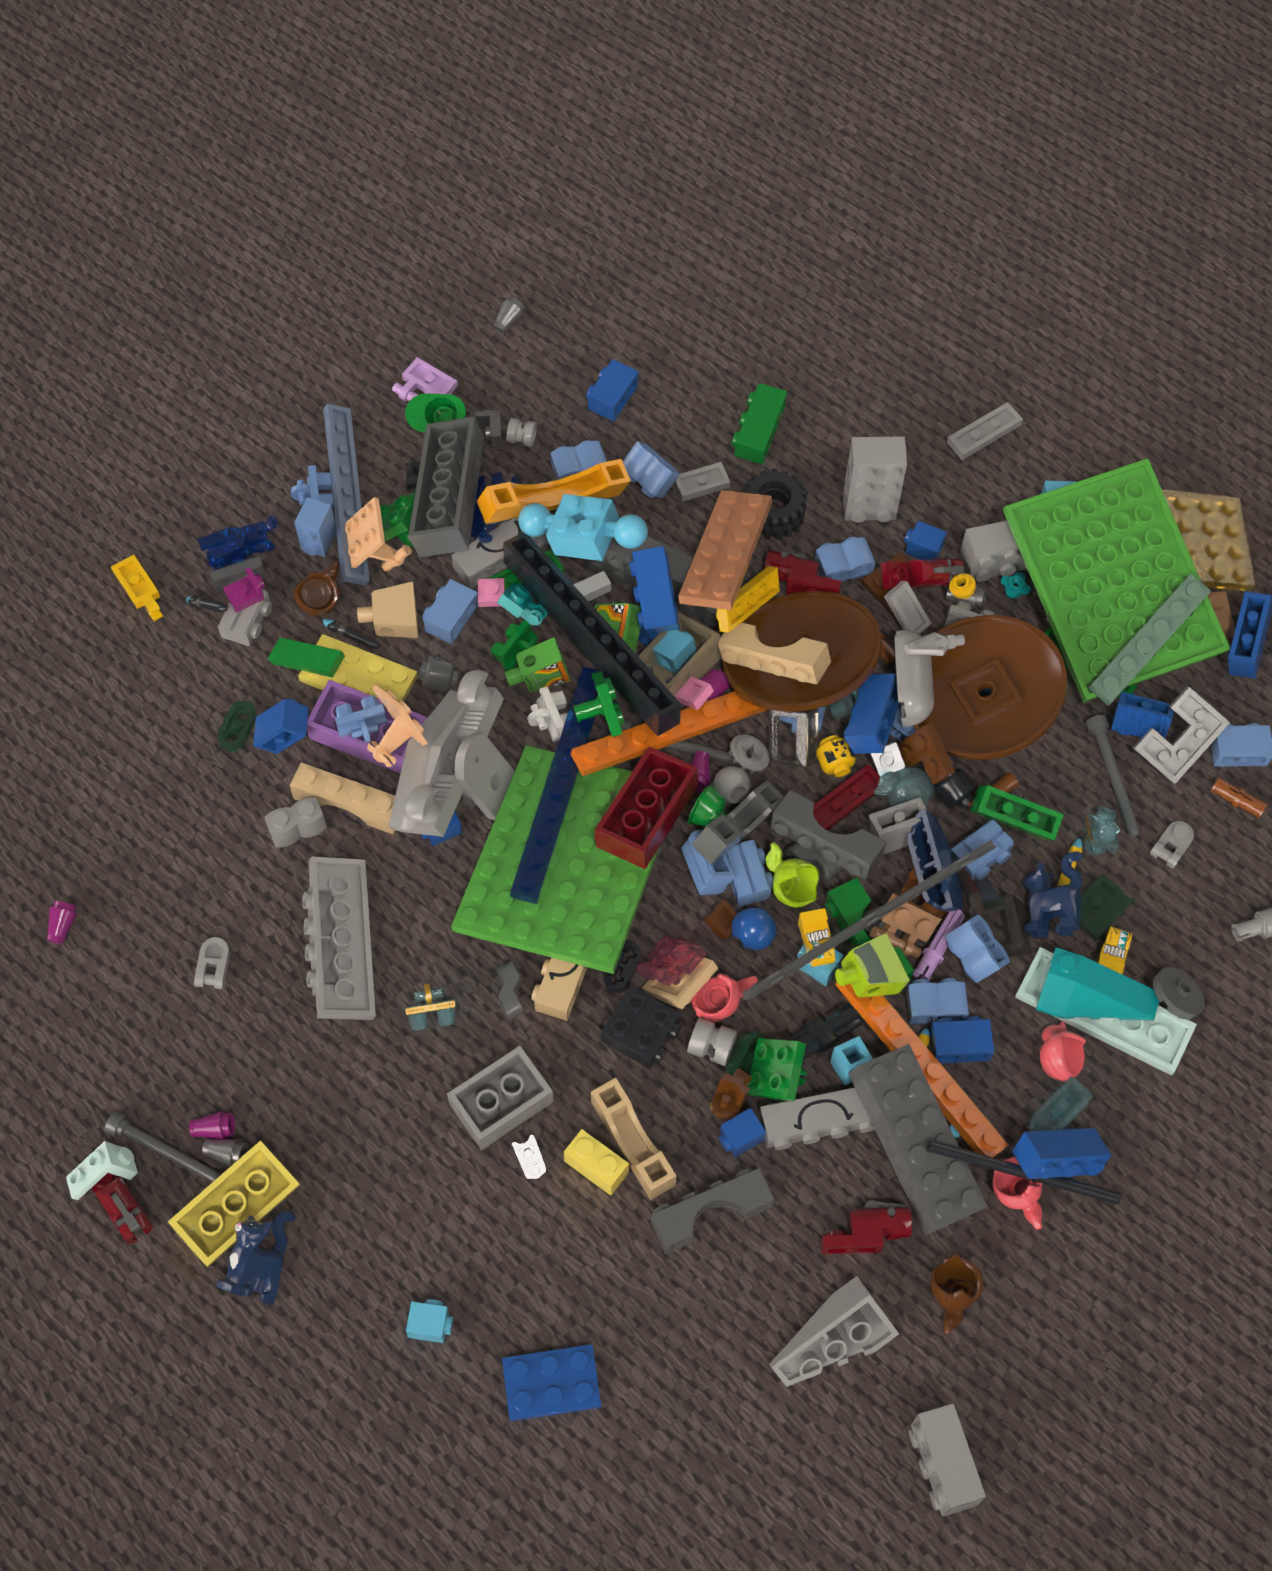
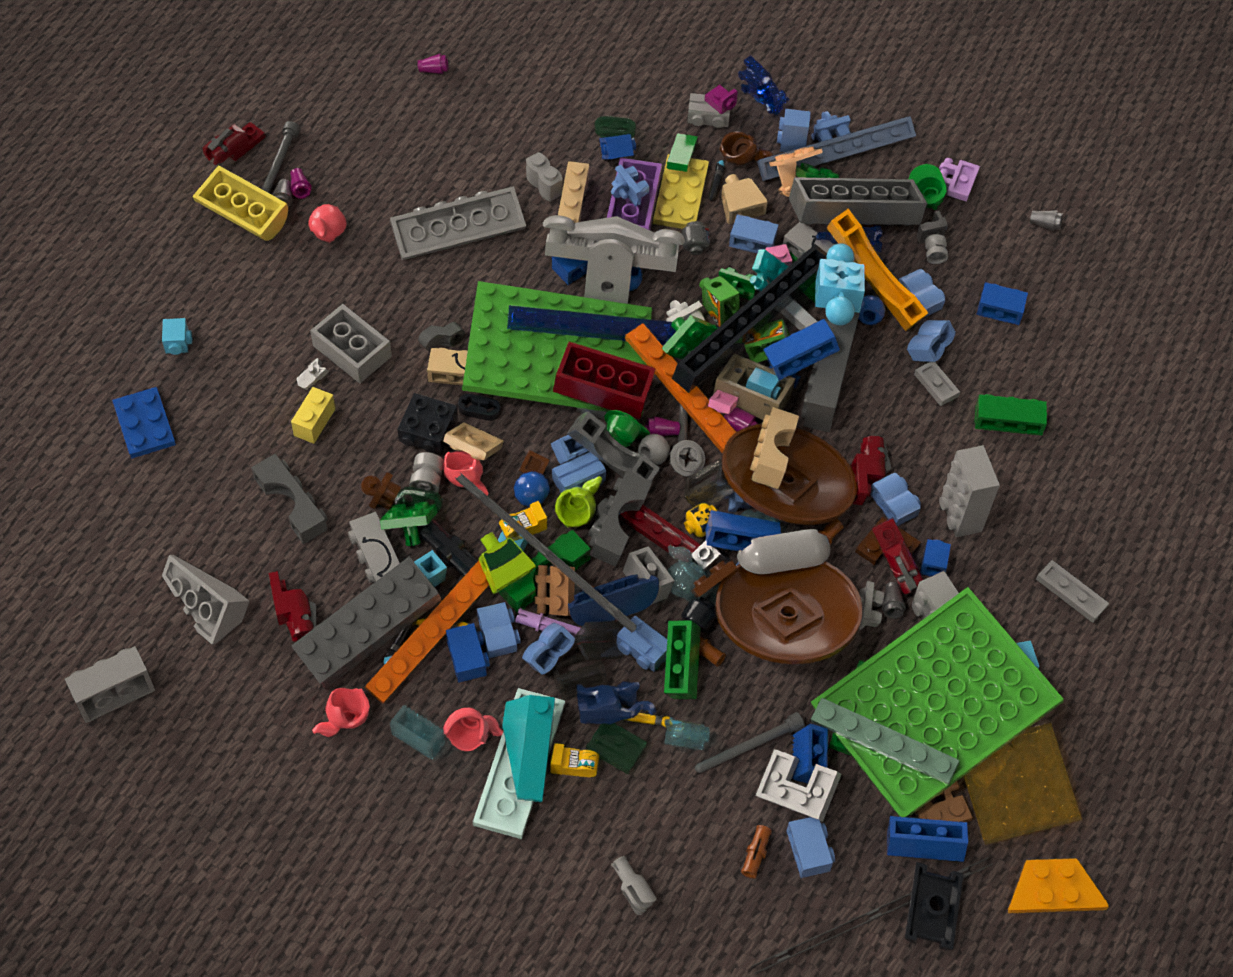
camera: 75 degrees right, 5 degrees down
light aqua bracket [66,1141,138,1200] -> none
yellow plate [111,555,163,621] -> none
black piece [186,595,228,613] -> none
light grey plate [194,937,230,989] -> none
dark grey tile [209,556,266,593] -> none
dark blue animal [216,1210,296,1305] -> none
light nougat plate [367,685,427,767] -> none
clear light blue hips [404,982,457,1031] -> none
tan arch [591,1078,676,1200] -> none
clear pink plate [636,936,707,986] -> none
nougat plate [678,490,772,610] -> none
yellow plate [716,566,780,633] -> none
blue brick [718,1108,766,1157] -> none
black tyre [743,469,807,540] -> none
light grey tile [884,581,931,634] -> none
light grey piece [904,632,965,656] -> none
black piece [926,1140,1121,1205] -> none
reddish brown hair [931,1255,983,1335] -> none
yellow plate [949,574,976,599] -> none
blue brick [1012,1128,1111,1179] -> none
light grey plate [1150,821,1194,869] -> none
dark grey plate [1153,967,1204,1020] -> none
none -> coral hair [308,204,347,243]

